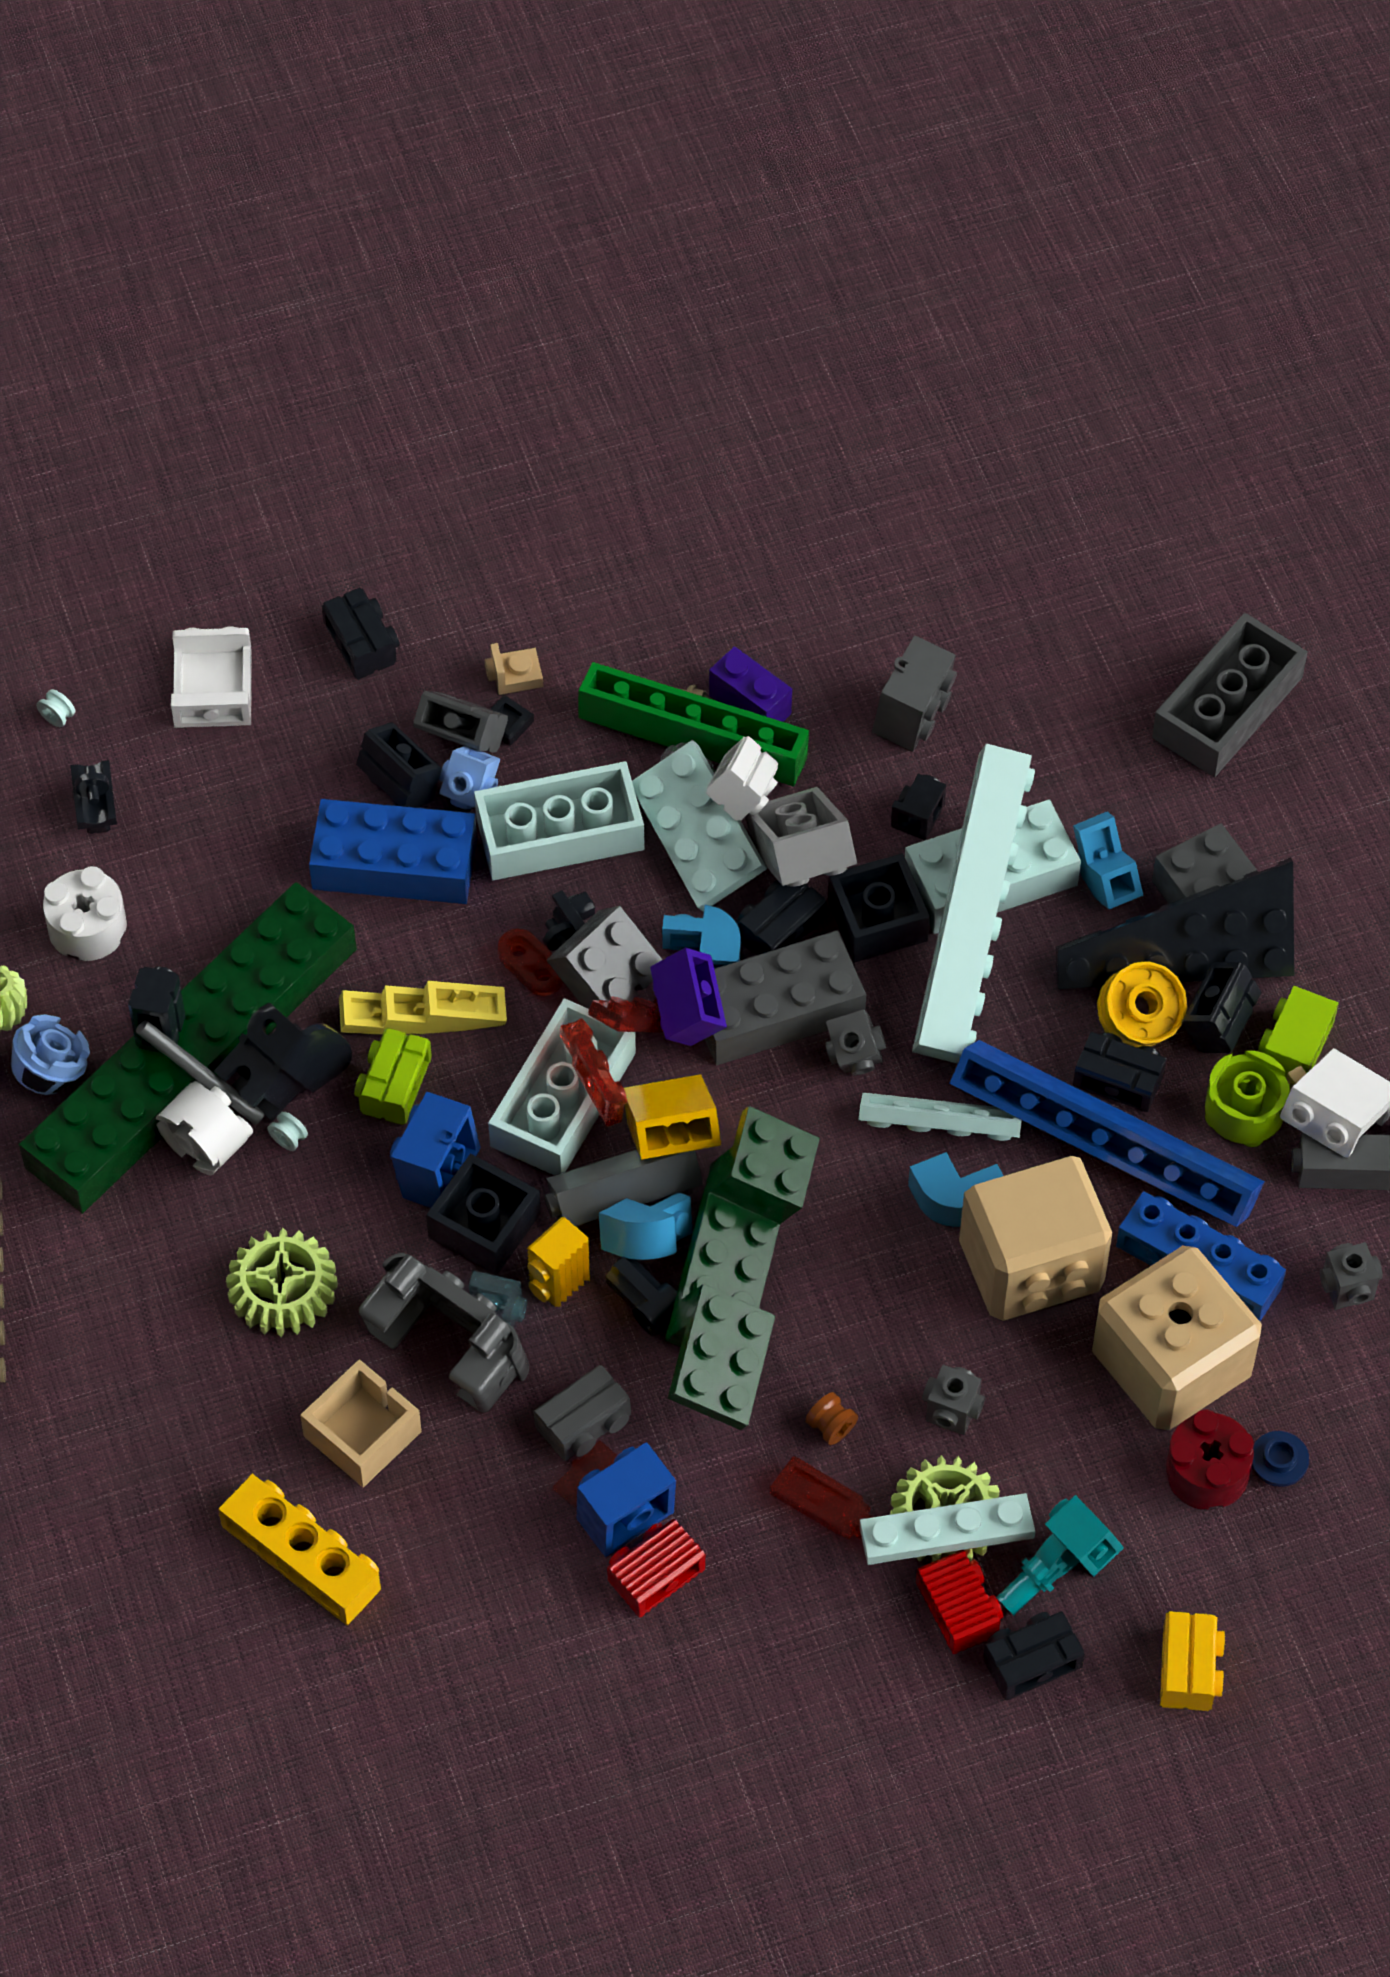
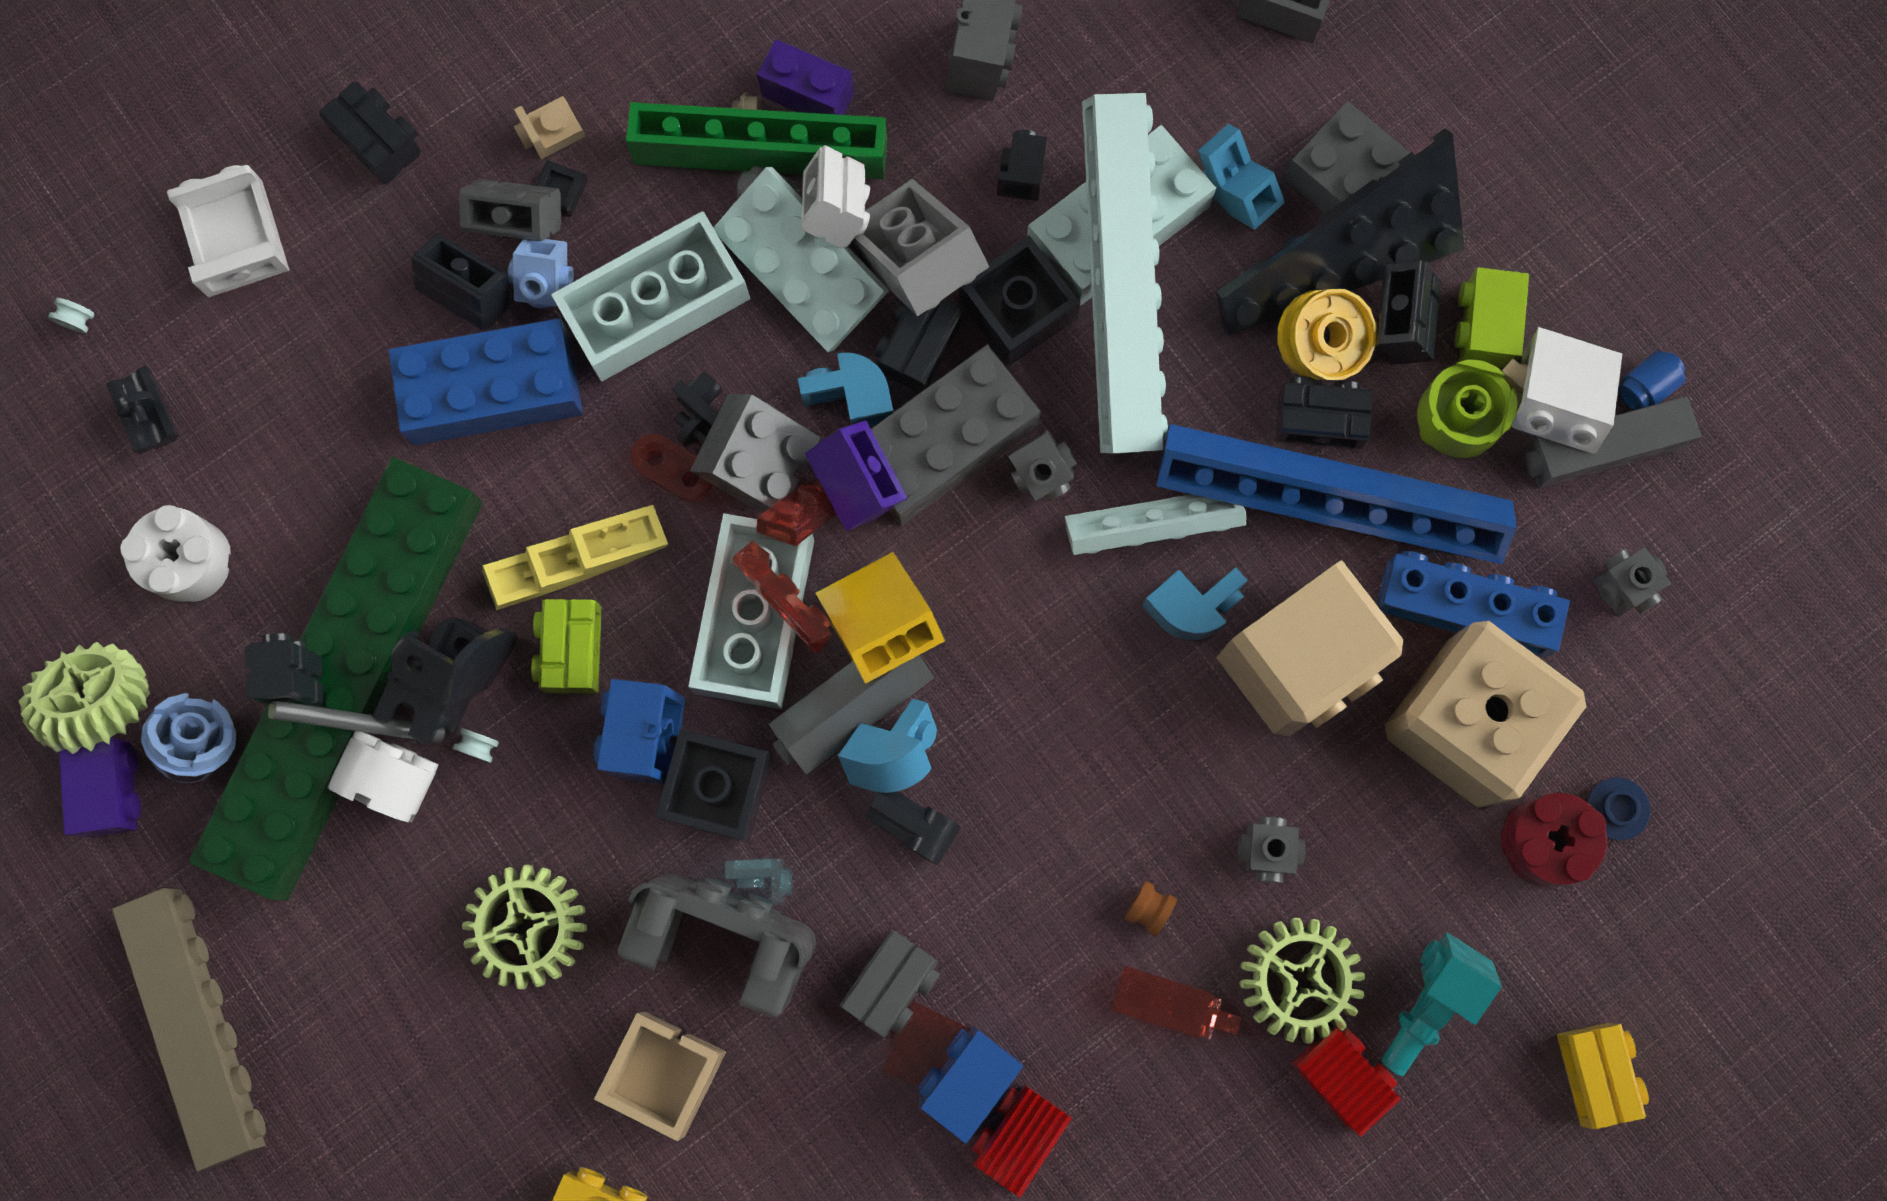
camera: 15 degrees left, 20 degrees up
yellow brick [527,1217,590,1307] -> none
dark green bracket [665,1106,820,1430] -> none
light aqua plate [860,1493,1035,1565] -> none
black brick [983,1611,1085,1701] -> none

